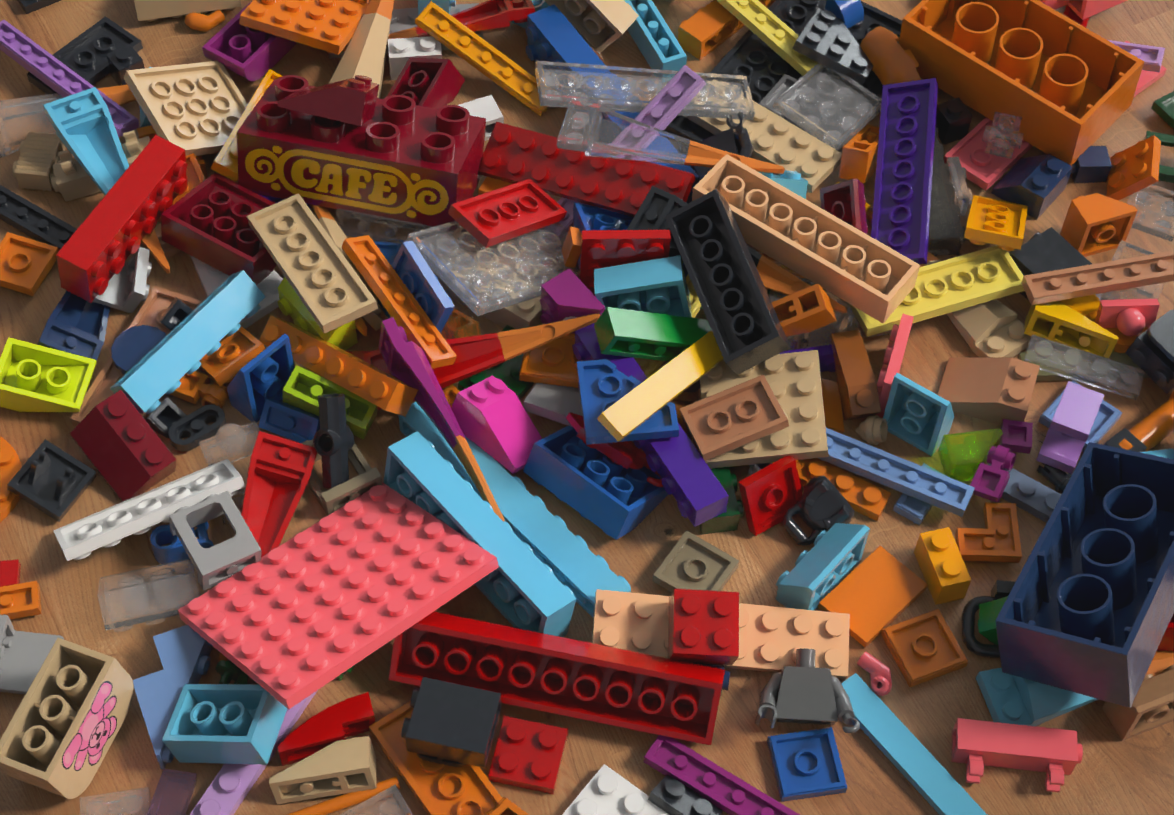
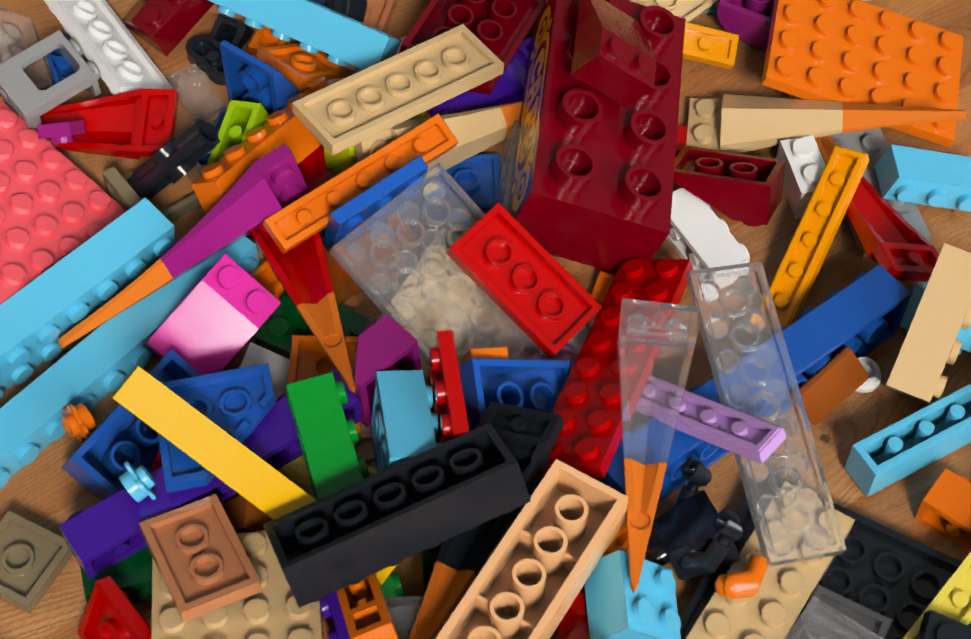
camera: 85 degrees right, 0 degrees up
none -> magenta plate [37,120,85,144]
none -> orange plate [61,403,96,442]
none -> medium azure plate [119,461,157,503]
none -> orange arm [715,554,769,599]

